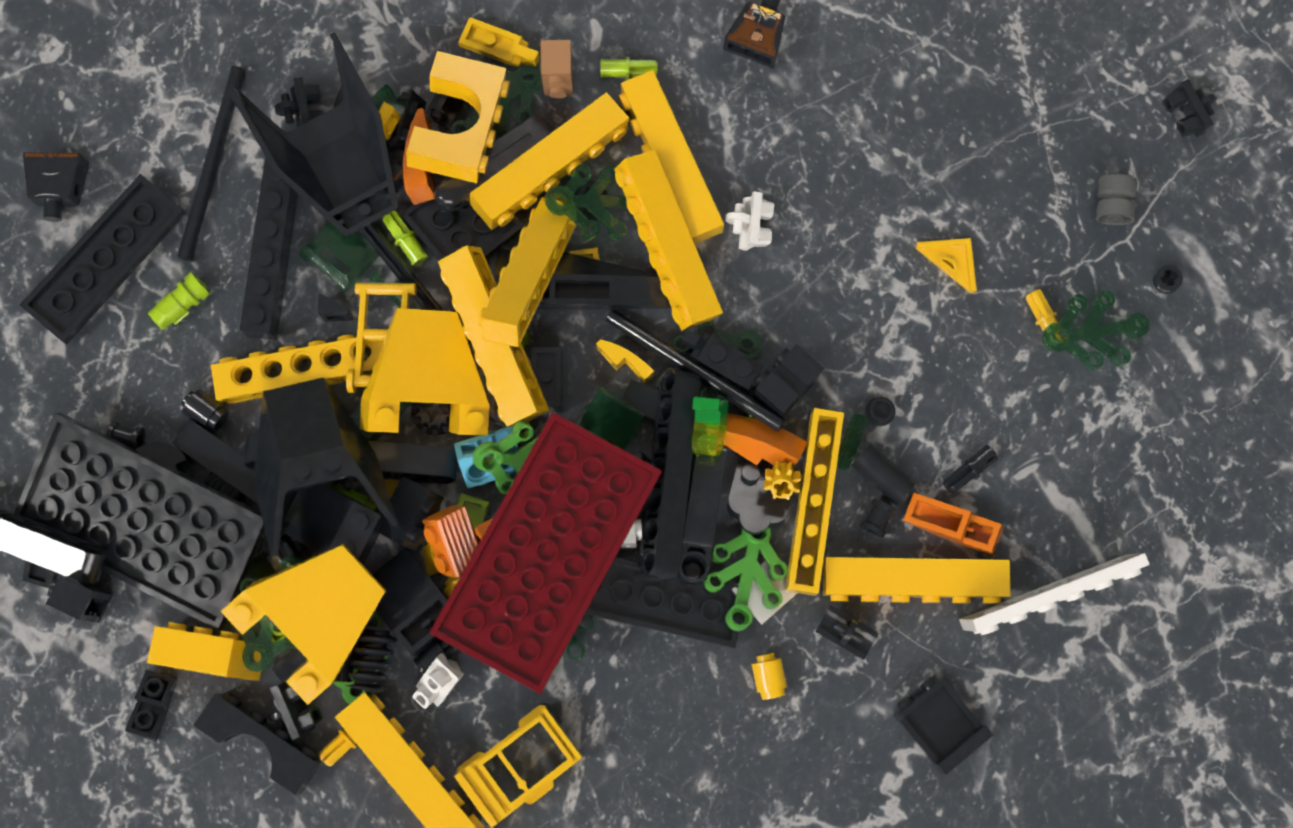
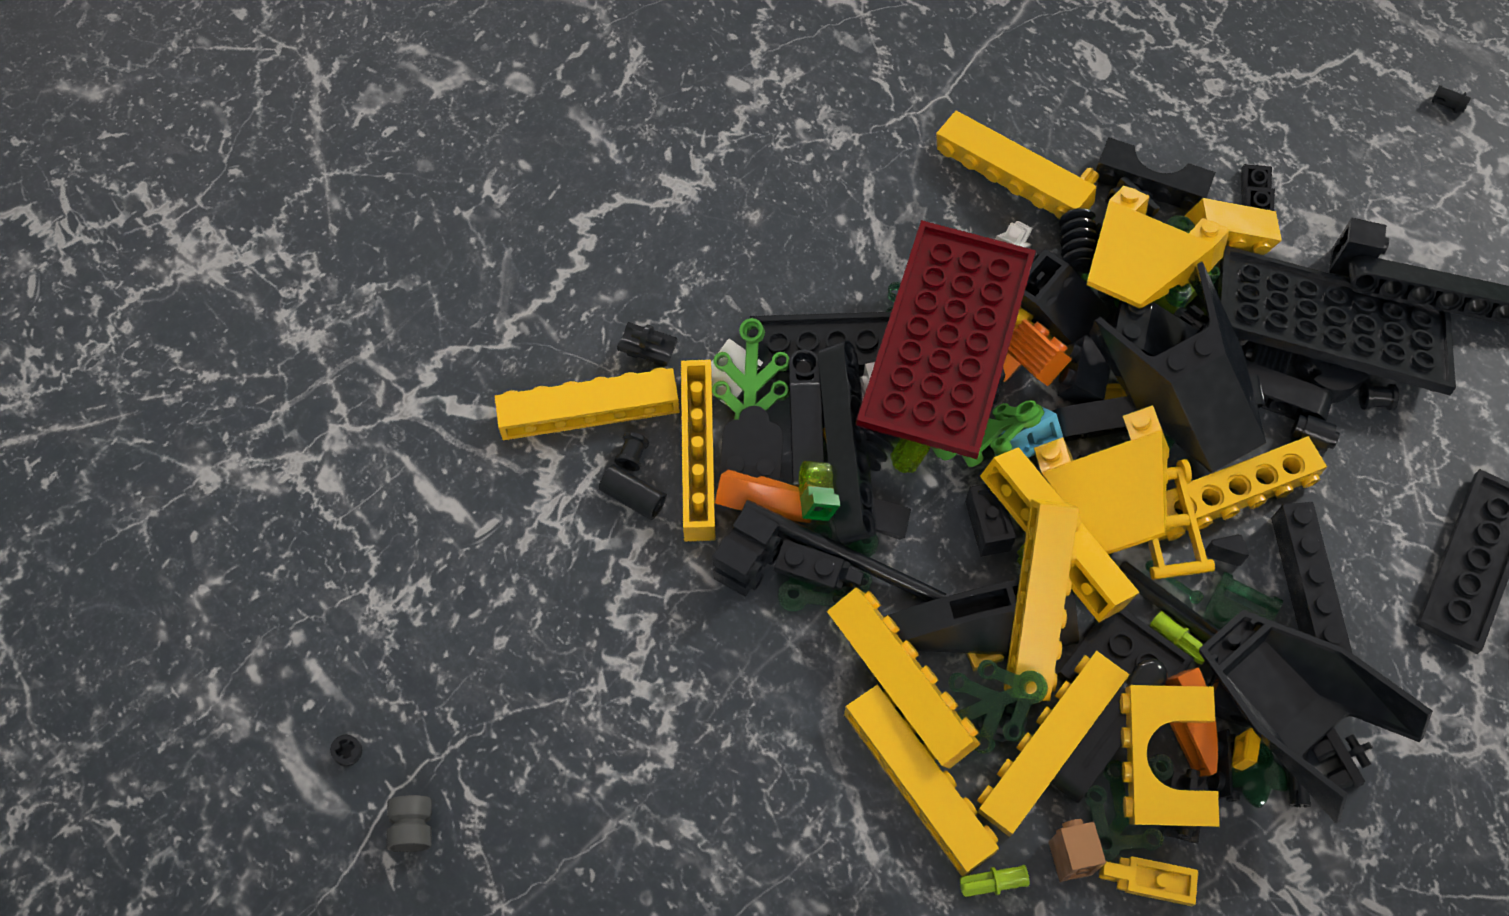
camera: 170 degrees right, 15 degrees down
lime axle [148,271,211,330] -> none
black piece [177,66,246,261] -> none
yellow piece [454,705,583,828] -> none
lime tile [457,493,491,529] -> none
clear green piece [578,387,645,450] -> none
yellow slope [596,339,654,384] -> none
white hips [725,191,774,251] -> none
yellow brick [751,653,787,700] -> none
yellow gear [764,461,801,500] -> none
clear green axle [837,413,869,471] -> none
black plate [865,396,896,427] -> none
black panel [894,675,993,775] -> none
orange slope [903,493,1004,557] -> none
yellow tile [915,238,977,293] -> none
black axle [943,445,998,494] -> none
white plate [959,553,1150,635] -> none
yellow axle [1025,289,1068,348] -> none
clear green plant [1042,290,1149,371] -> none

